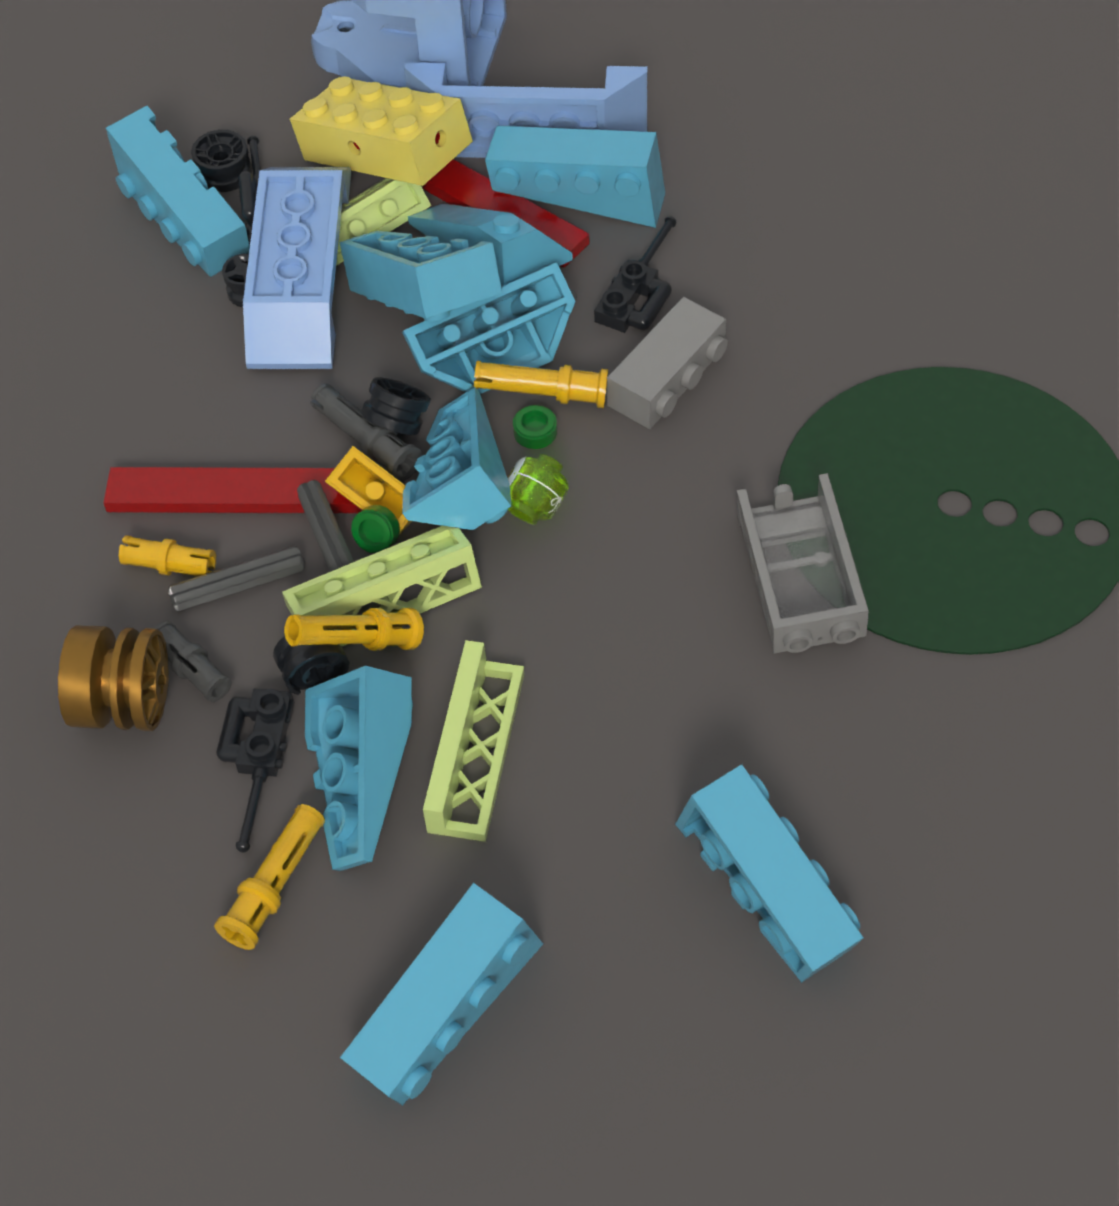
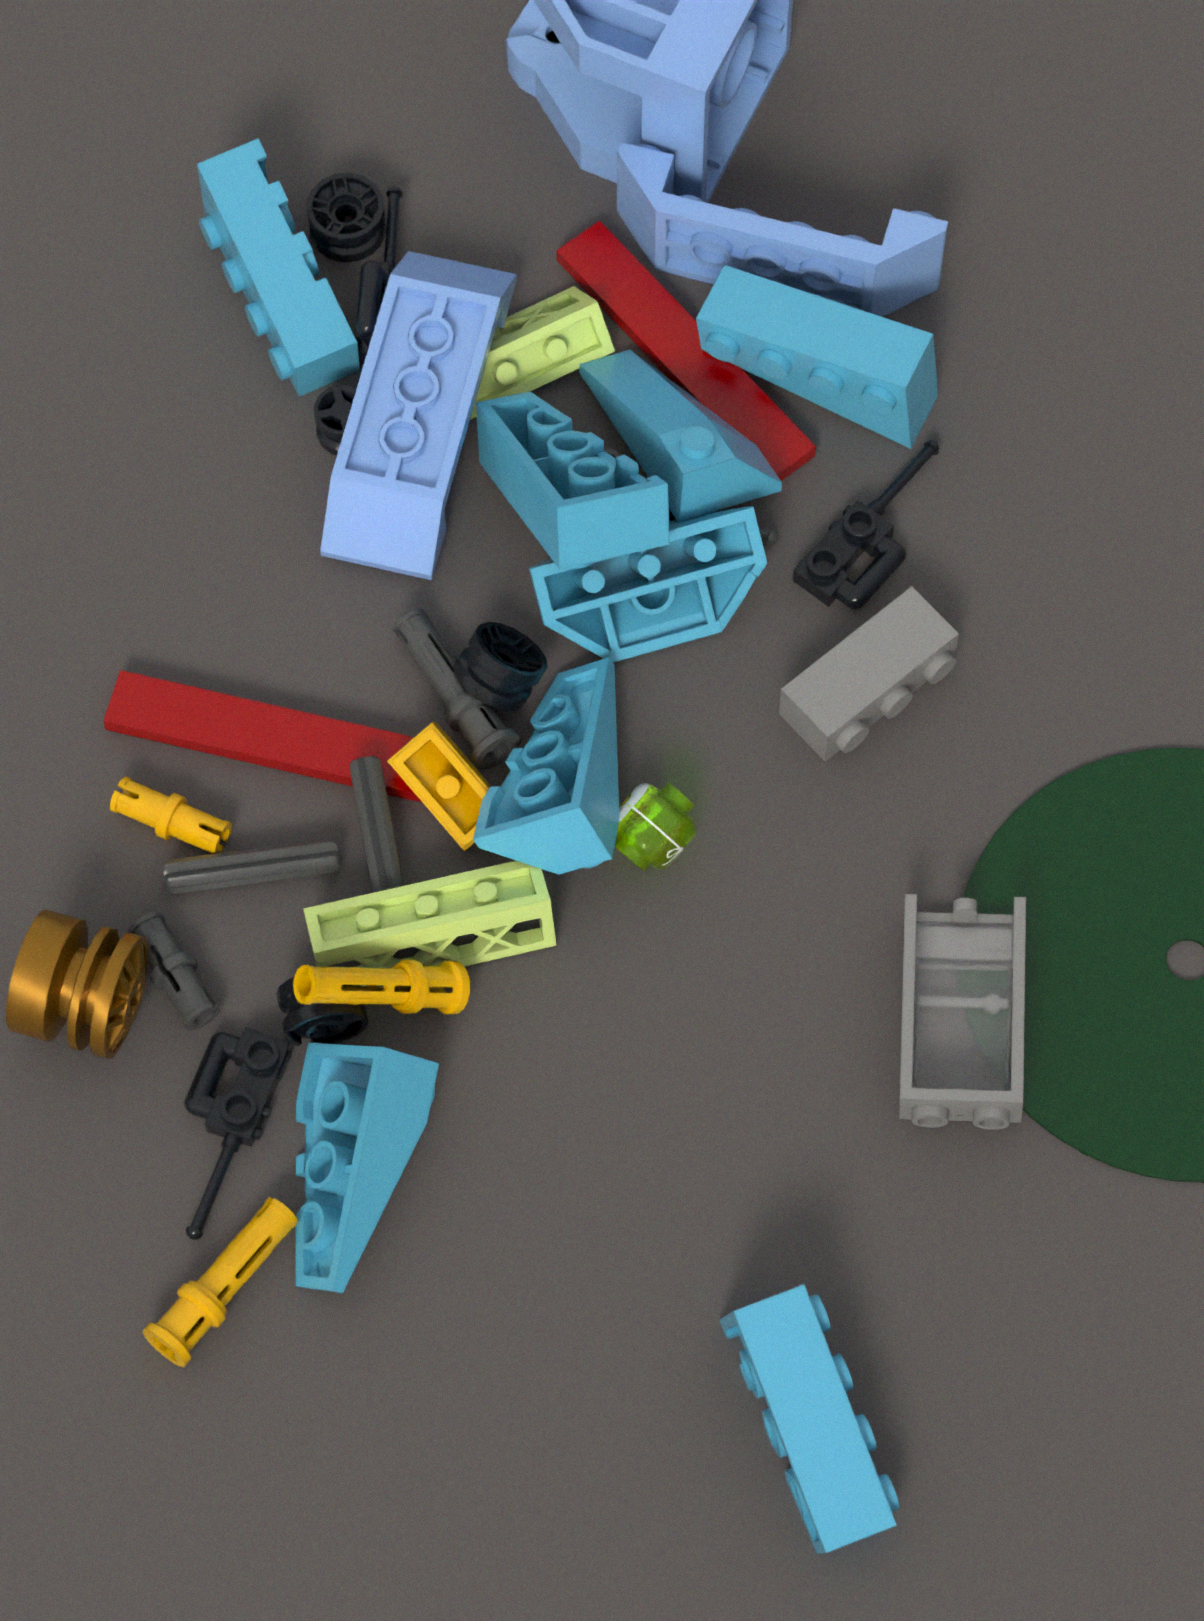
camera: 10 degrees right, 10 degrees up
light yellow brick [290,76,473,186] -> none
medium azure wedge [340,883,543,1105] -> none
green tile [351,505,400,553] -> none
yellowish green fence [423,640,525,842] -> none
yellow pin [474,360,608,408] -> none
green tile [513,405,557,449] -> none

